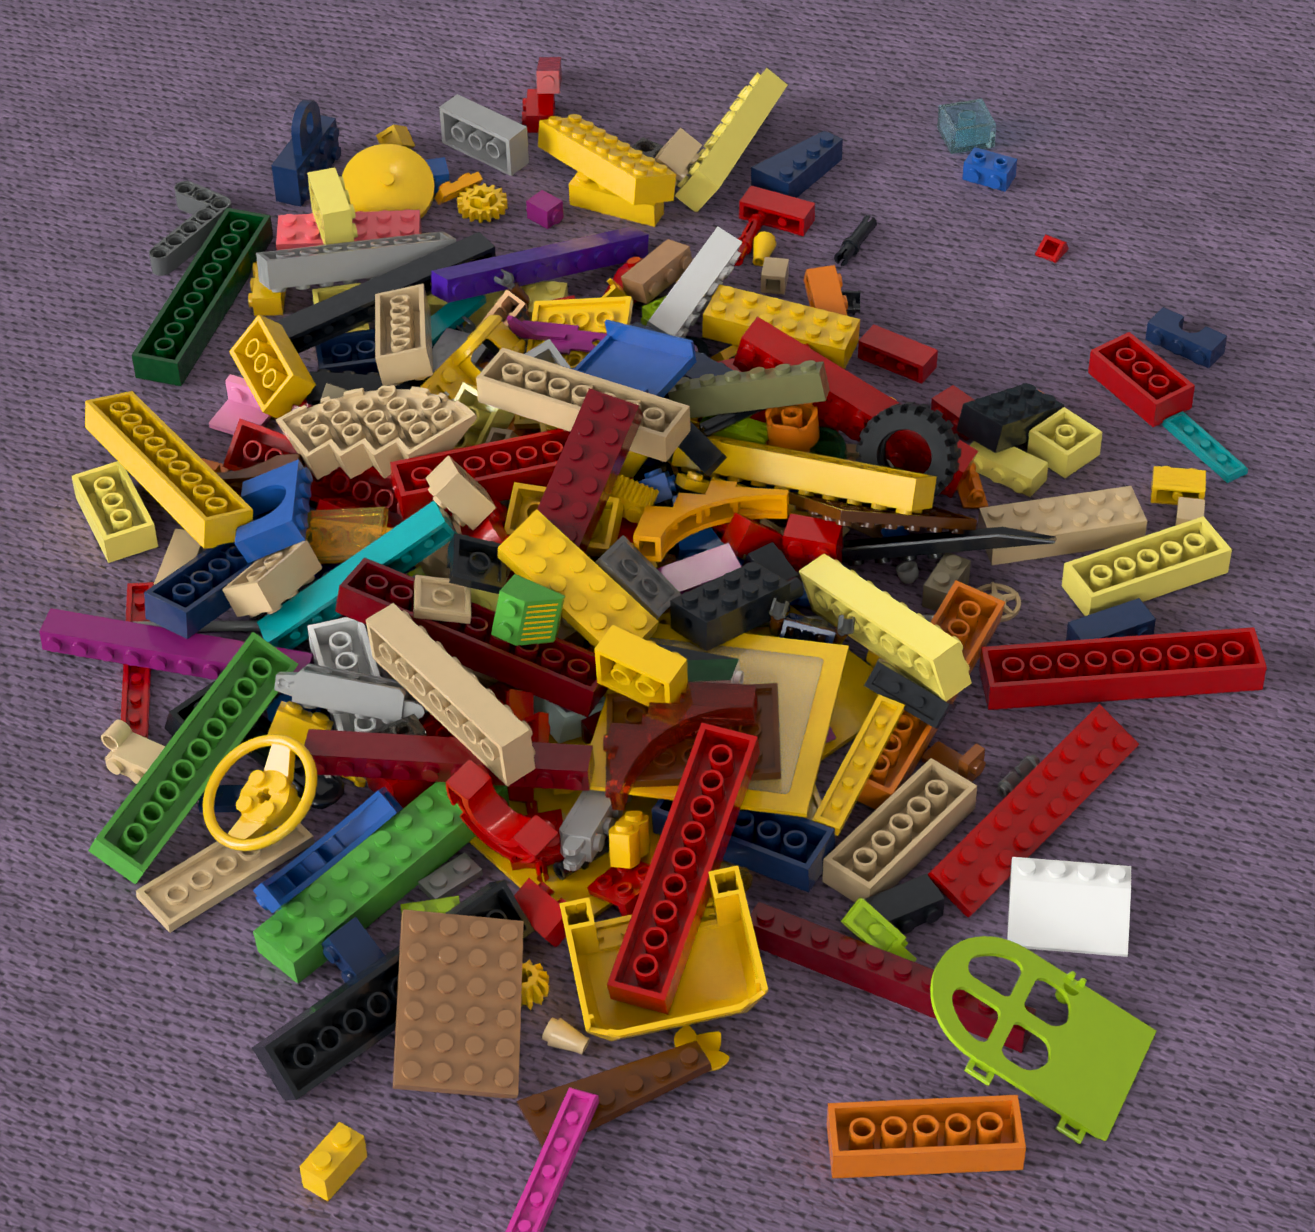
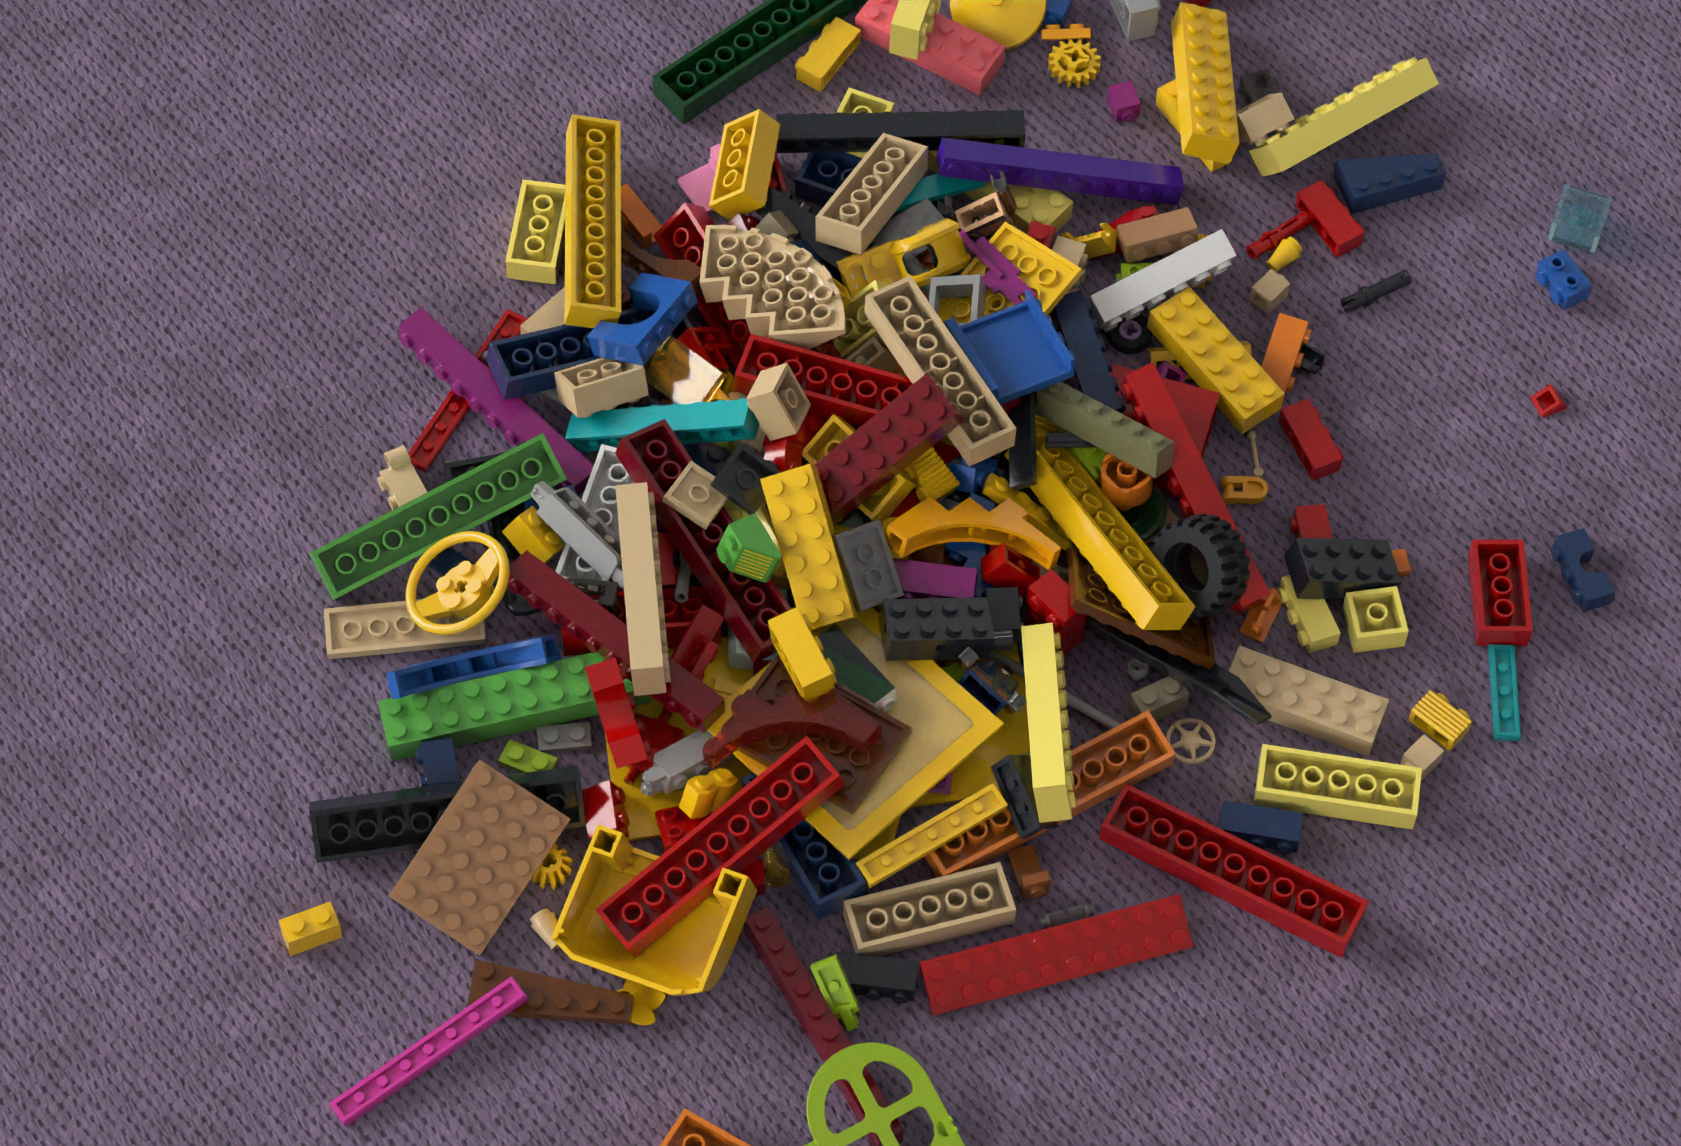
camera: 30 degrees right, 15 degrees up
light grey brick [256,231,456,293] -> none
white slope [1007,857,1131,957] -> none

